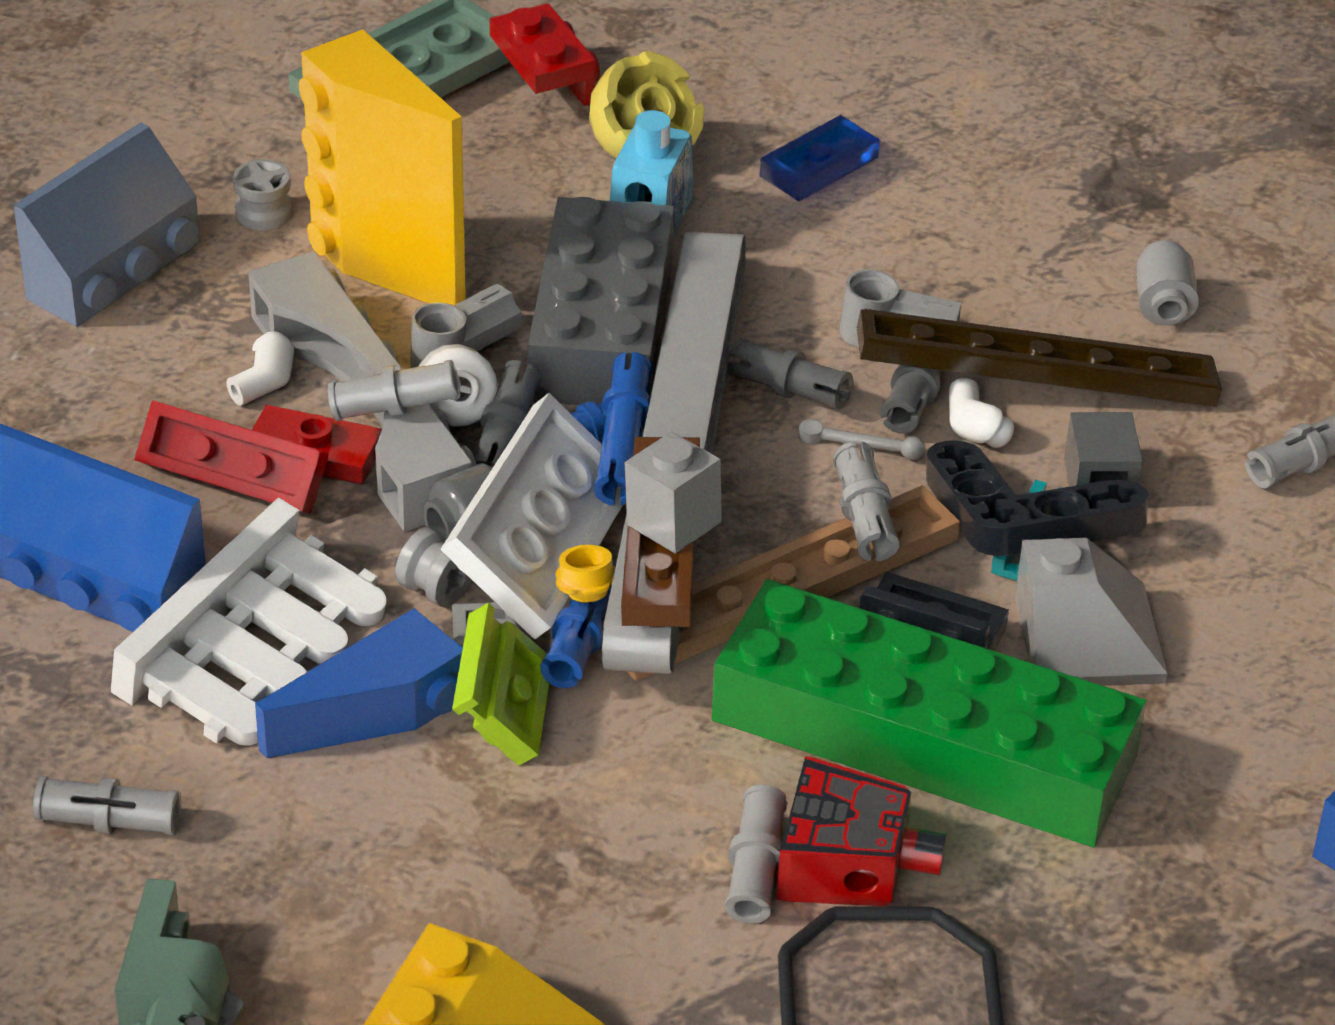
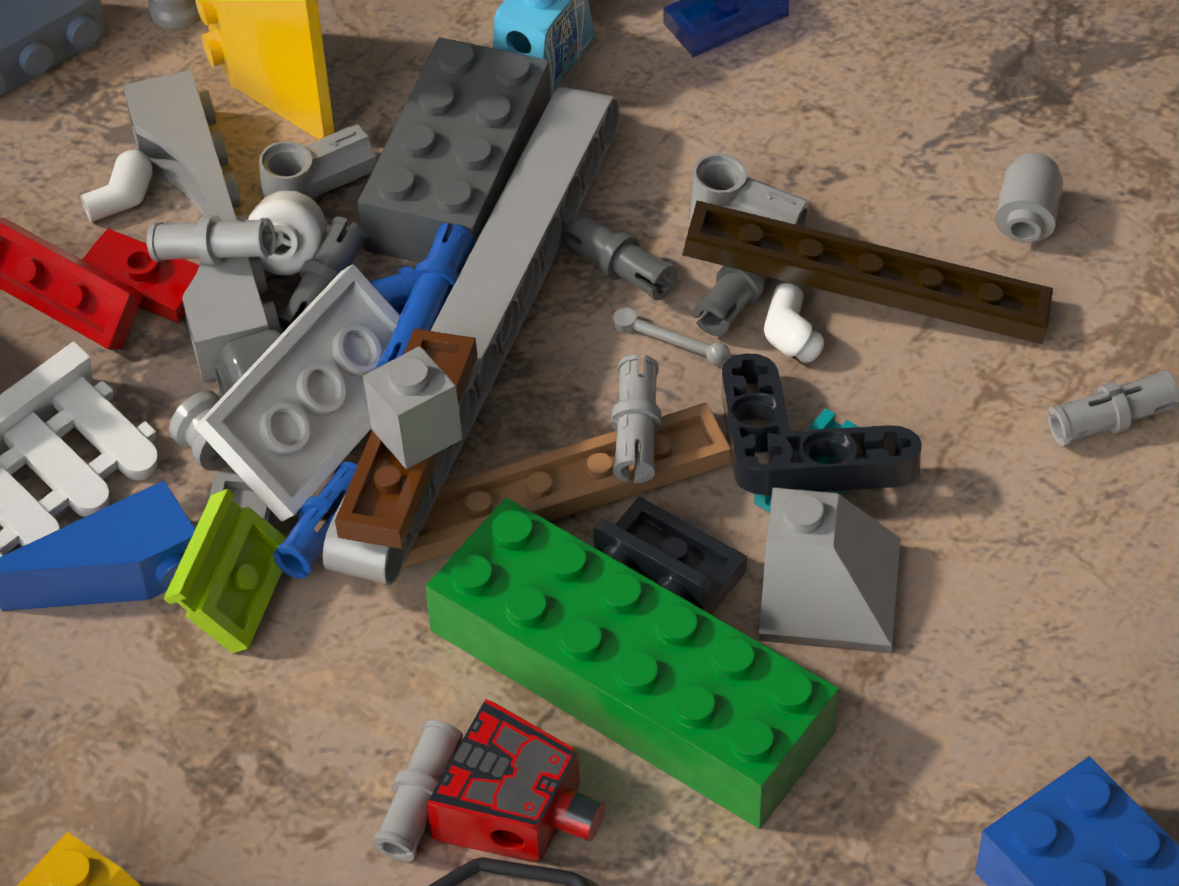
camera: 15 degrees right, 10 degrees up
yellow plate [555,544,616,602] -> none
dark grey brick [1064,412,1143,487] -> none

